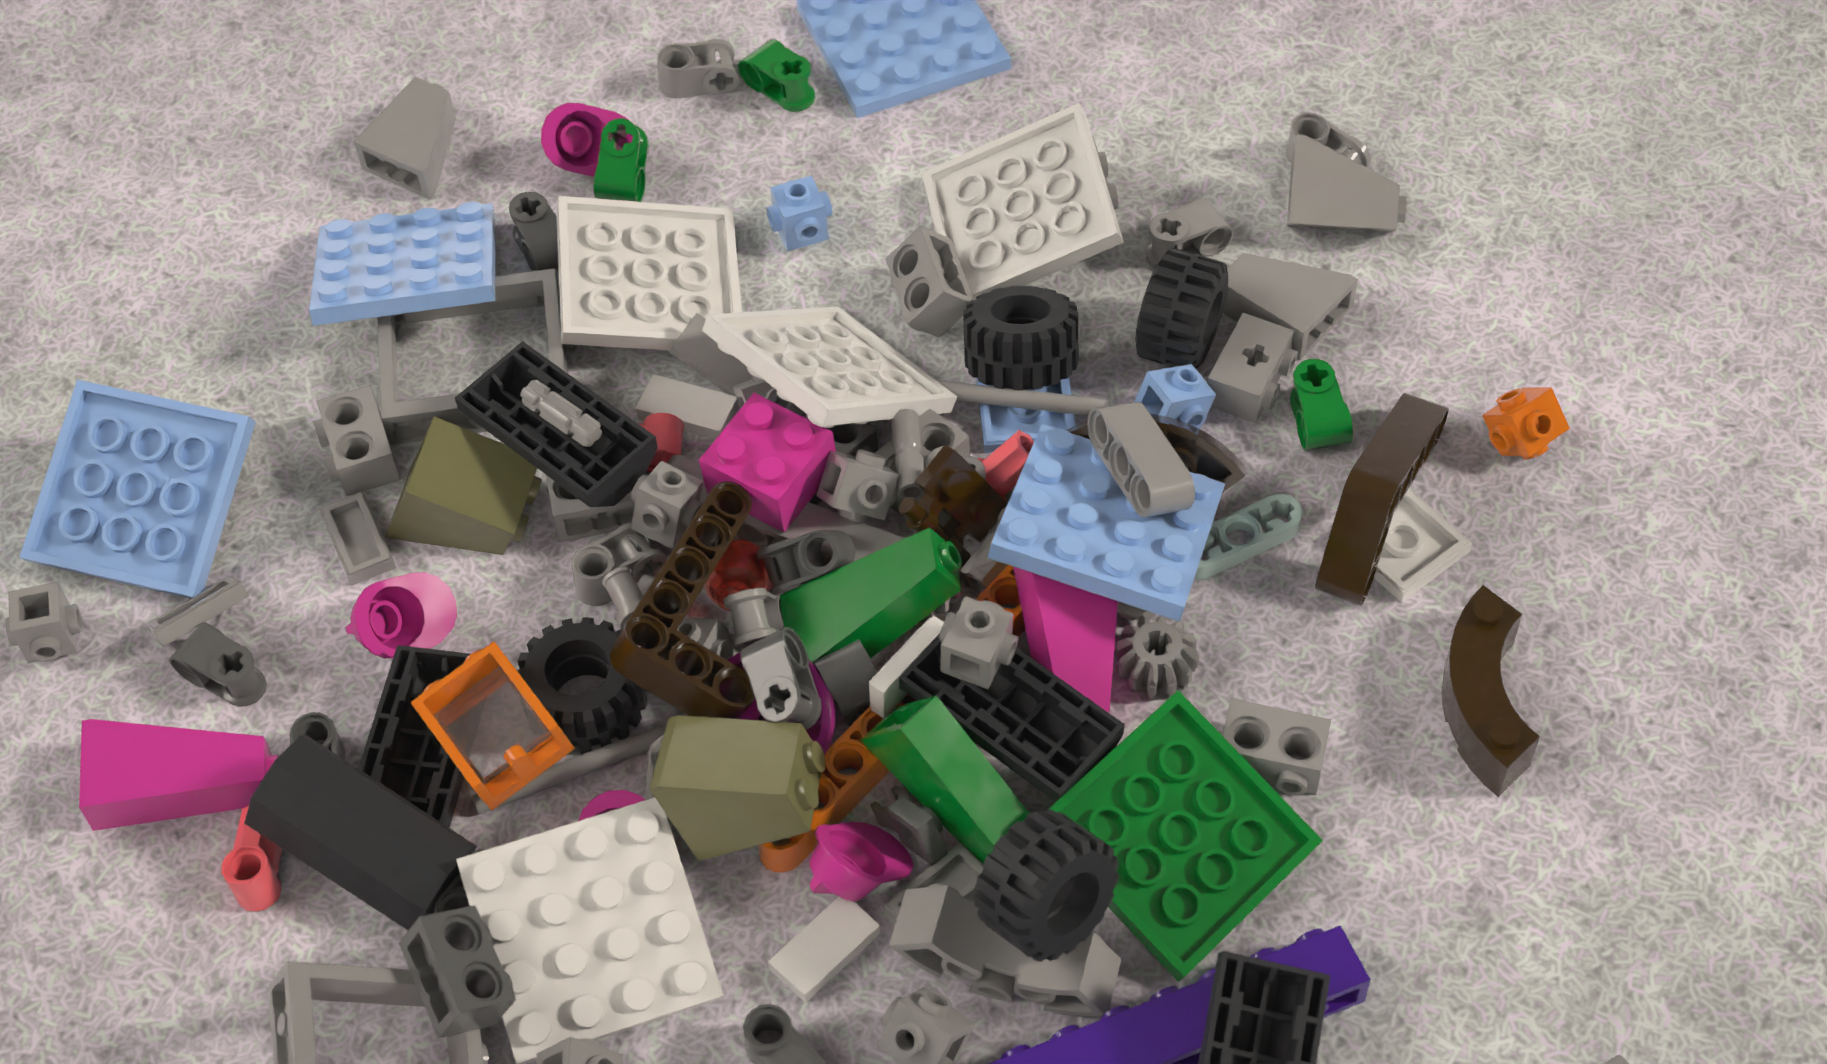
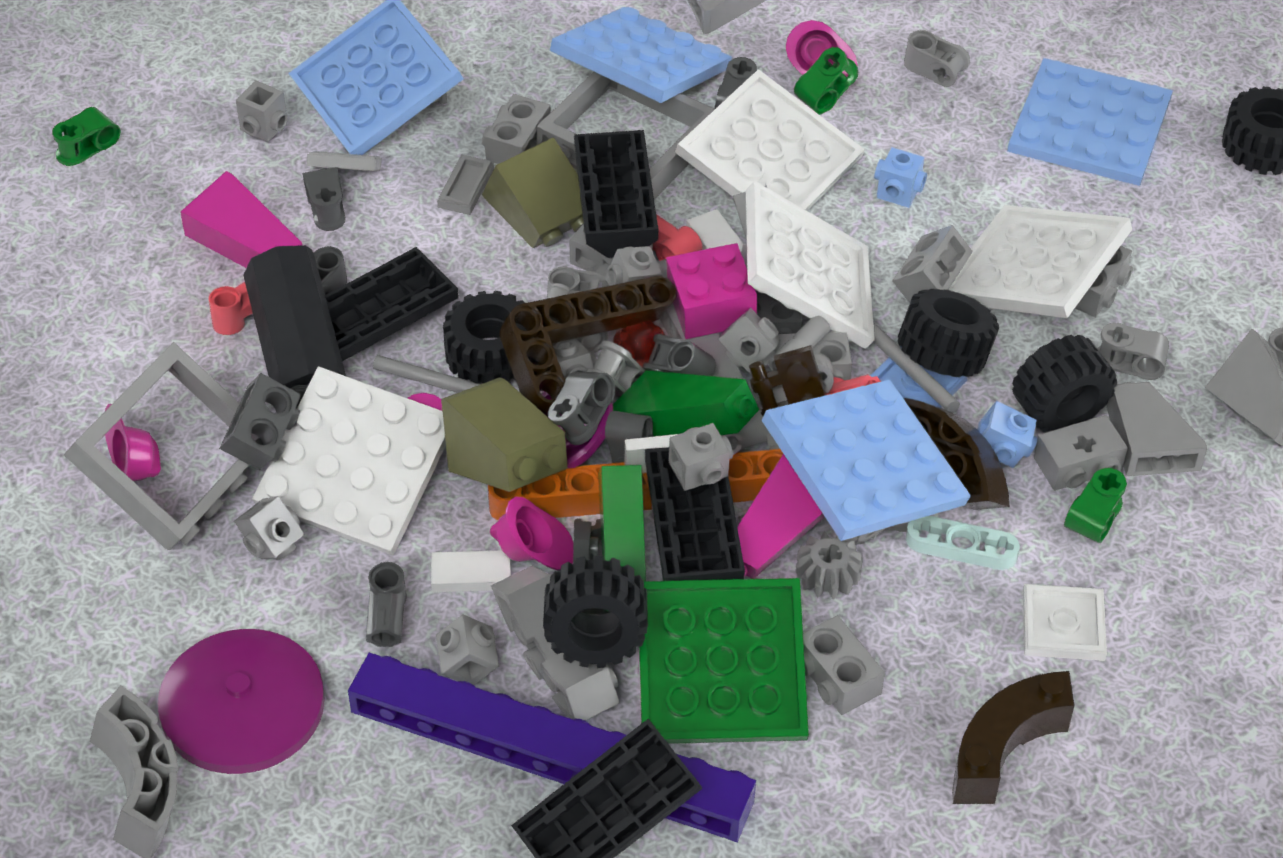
camera: 40 degrees right, 5 degrees down
dark pink piece [345,572,457,659] -> none
window [411,641,575,811] -> none
light grey axle [520,380,602,447] -> none
green piece [738,39,816,112] -> none
light grey beam [1087,402,1195,517] -> none
dark brown beam [1315,393,1449,606] -> none
orange brick [1482,387,1570,460] -> none

